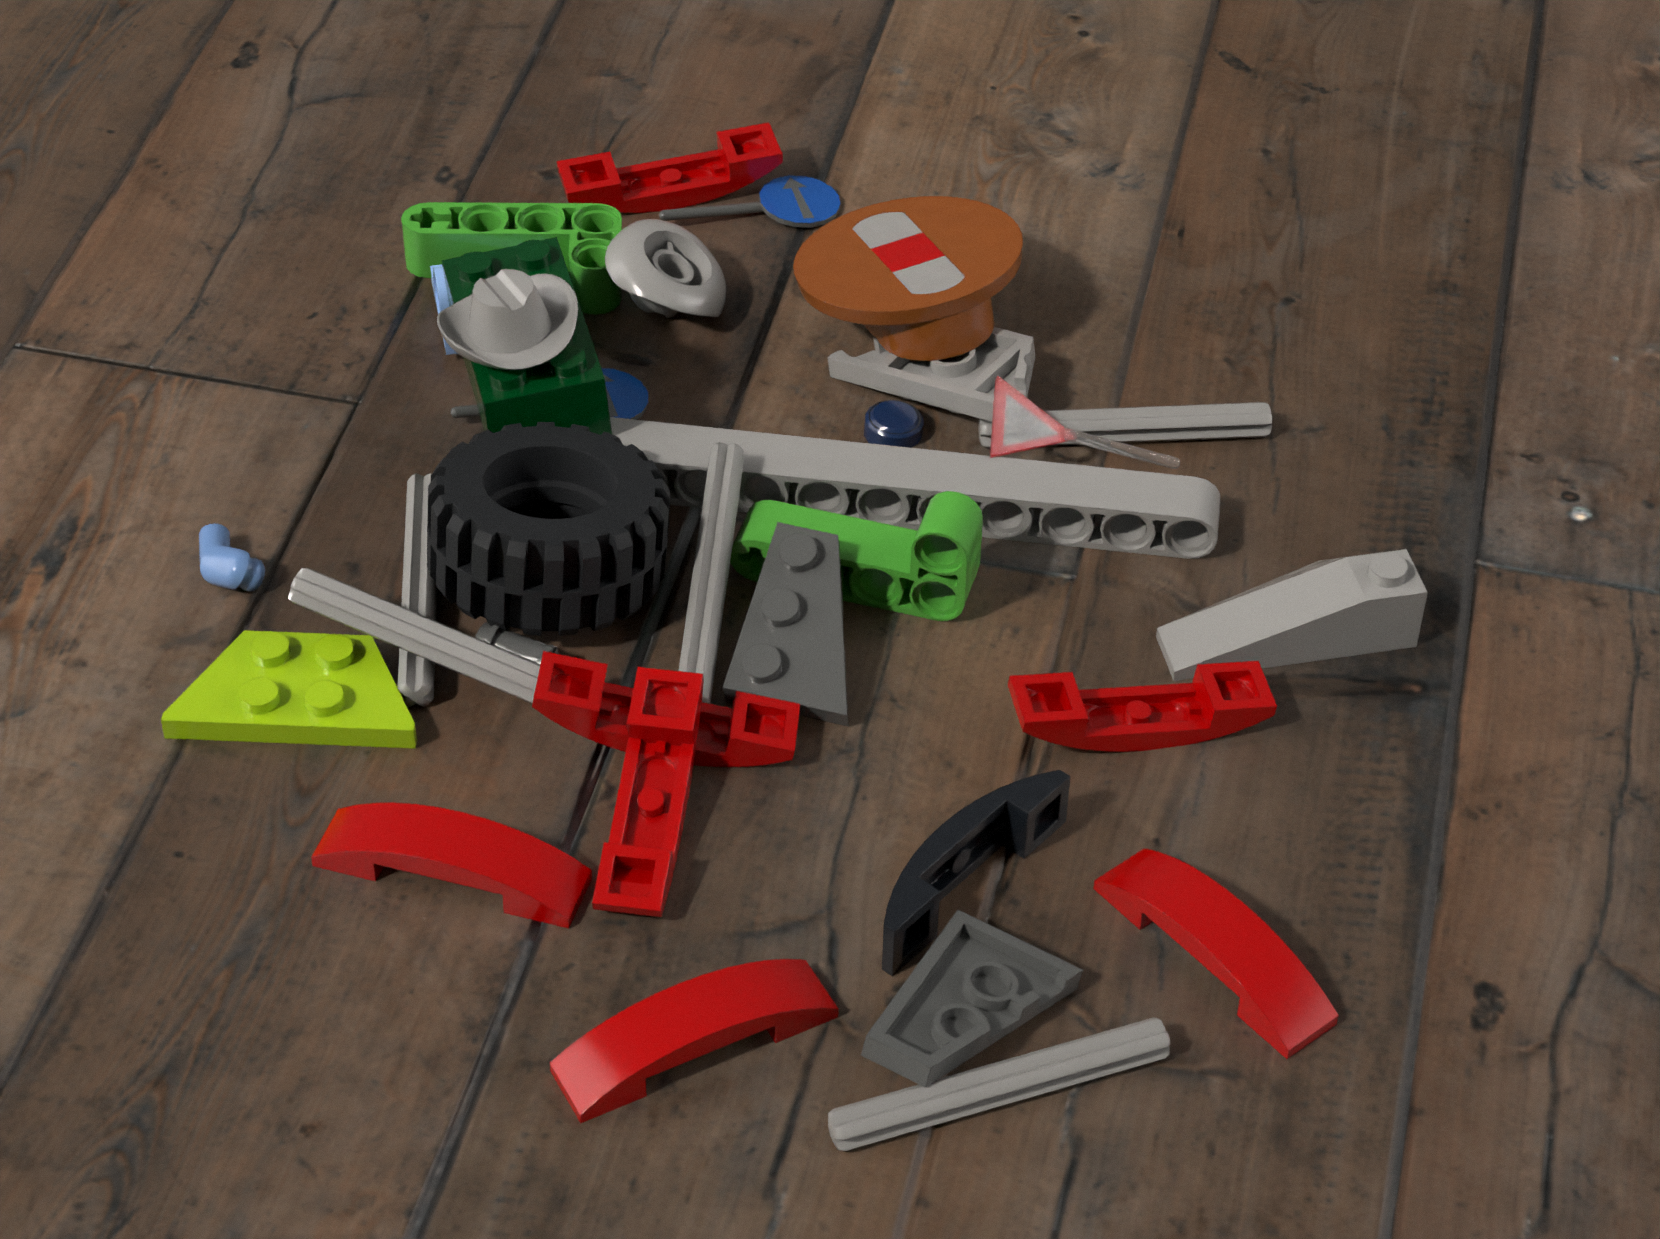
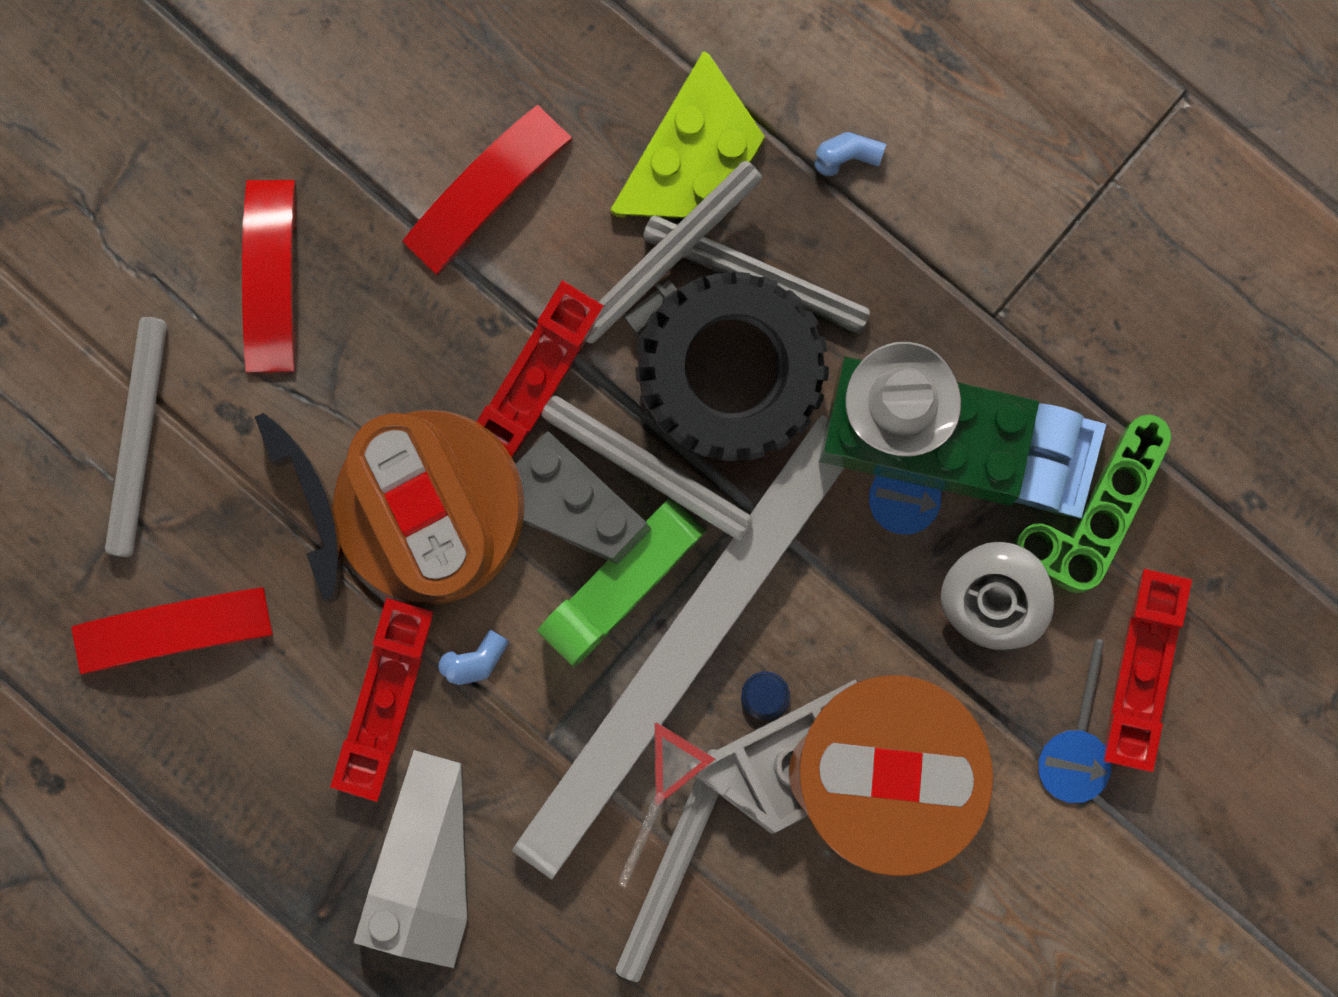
camera: 120 degrees right, 40 degrees up
red slope [592,667,704,917] -> none
dark grey wing [861,910,1083,1088] -> none
none -> dark orange piece [333,410,524,605]
none -> medium blue arm [438,629,510,685]

